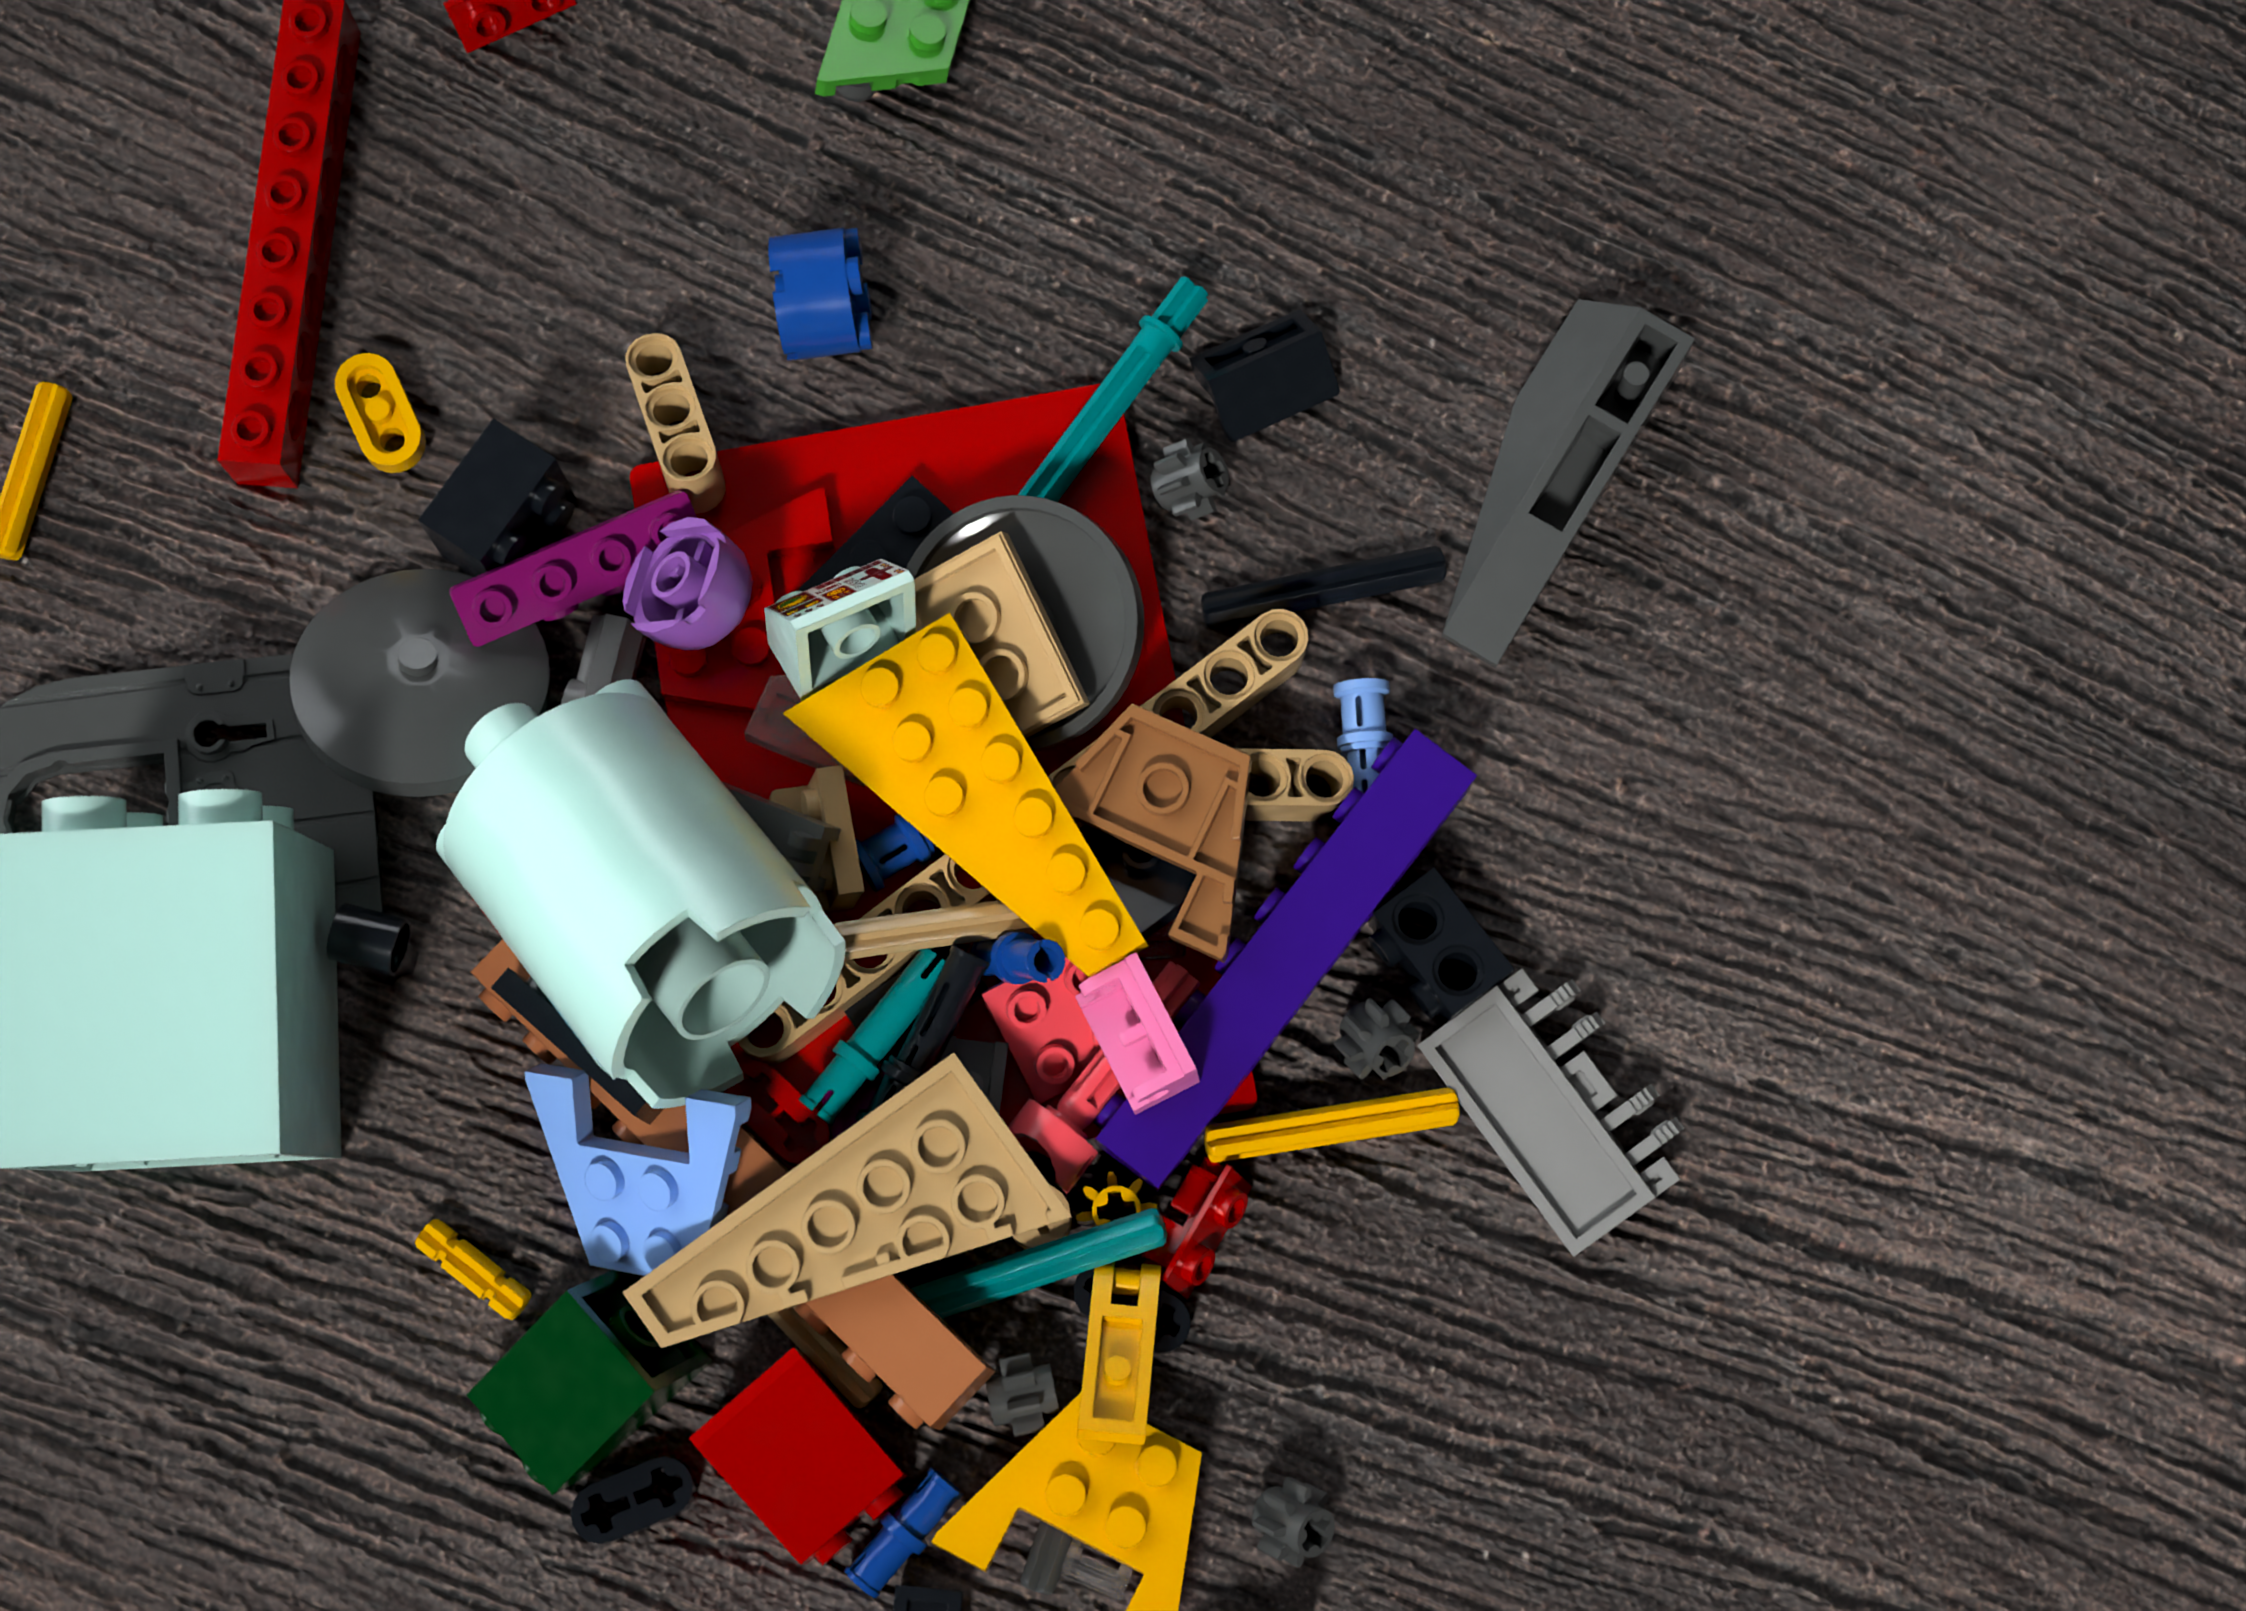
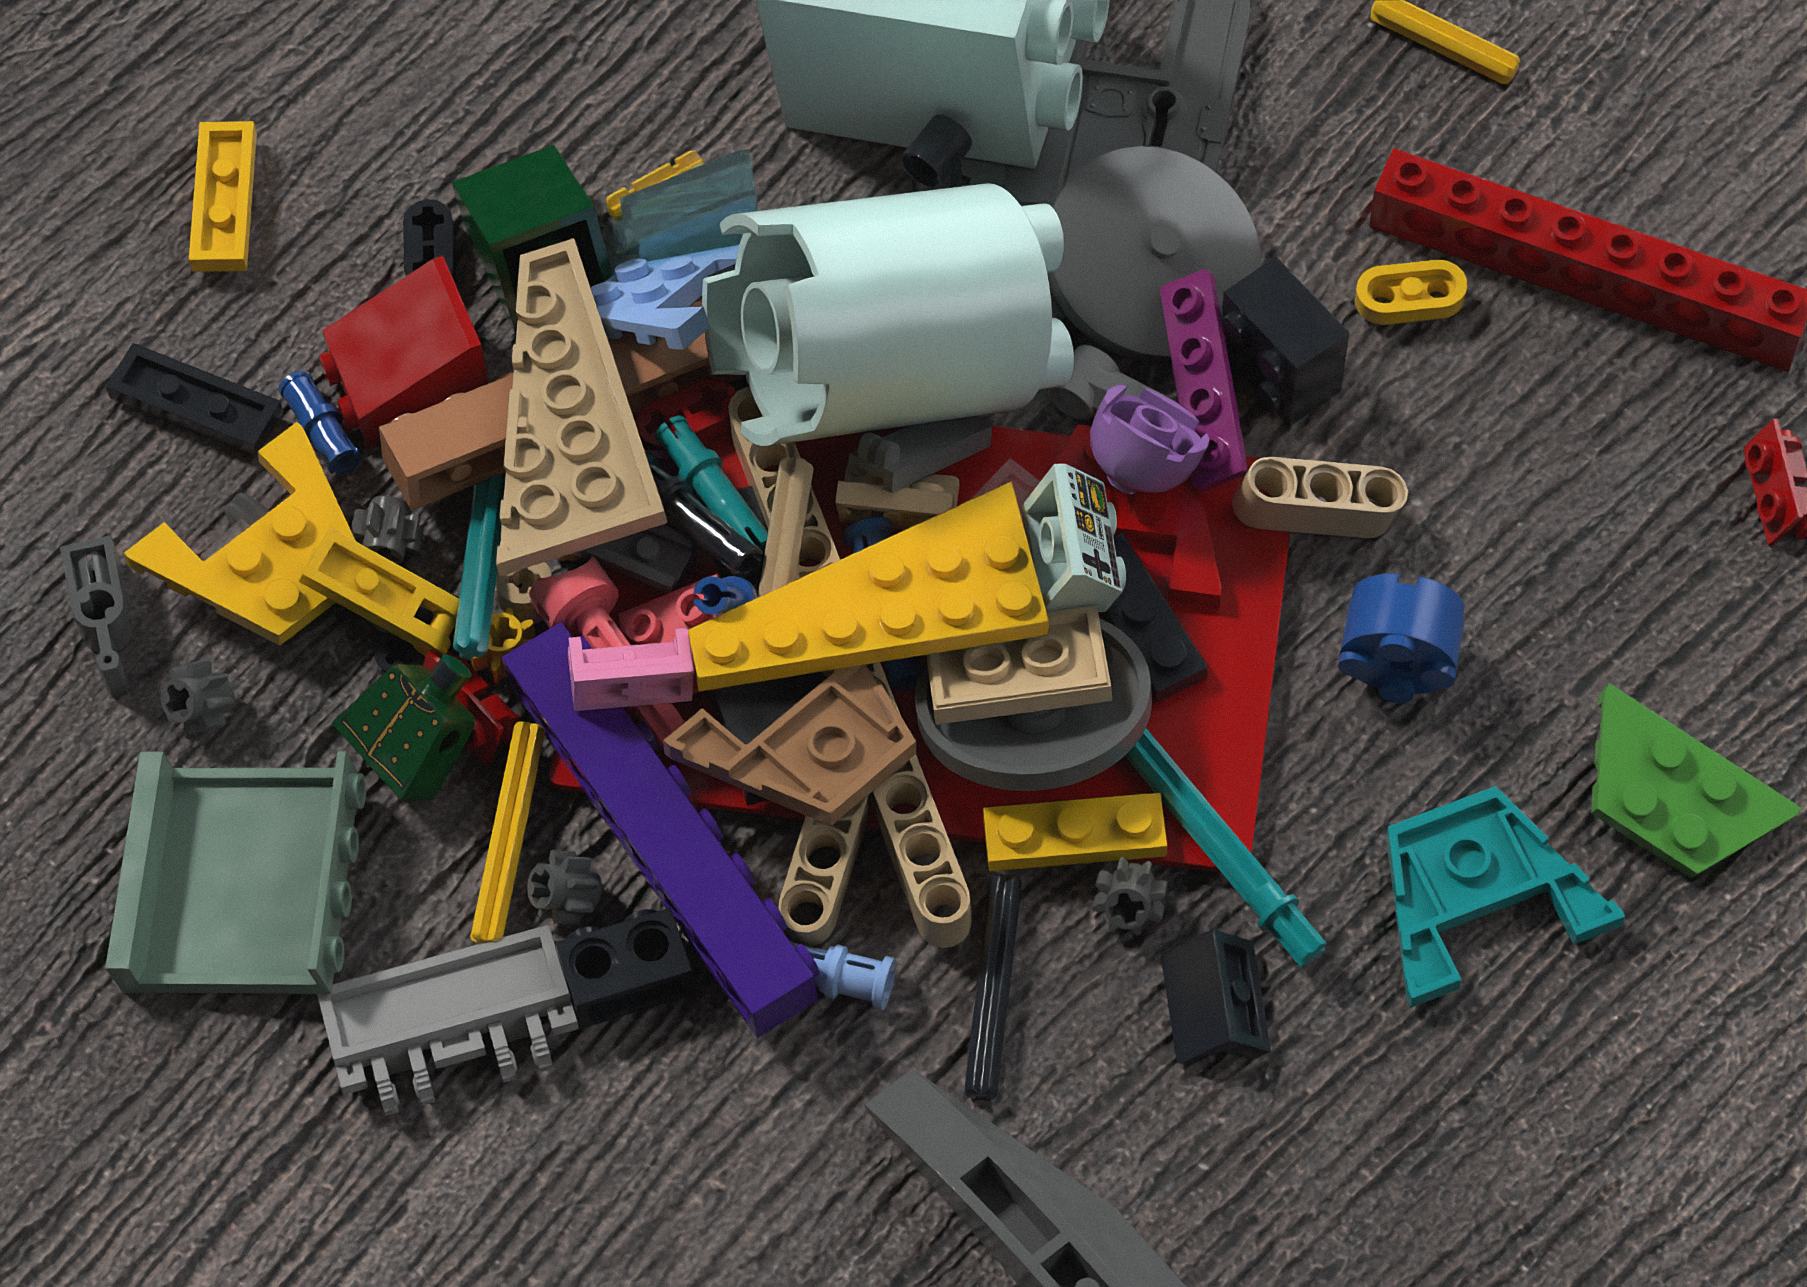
camera: 110 degrees right, 15 degrees down
none -> sand green panel [105,751,366,994]
none -> dark green torso [332,654,475,800]
none -> clear light blue slope [612,149,758,261]
none -> yellow plate [983,793,1167,871]
none -> teal wing [1386,786,1625,1008]

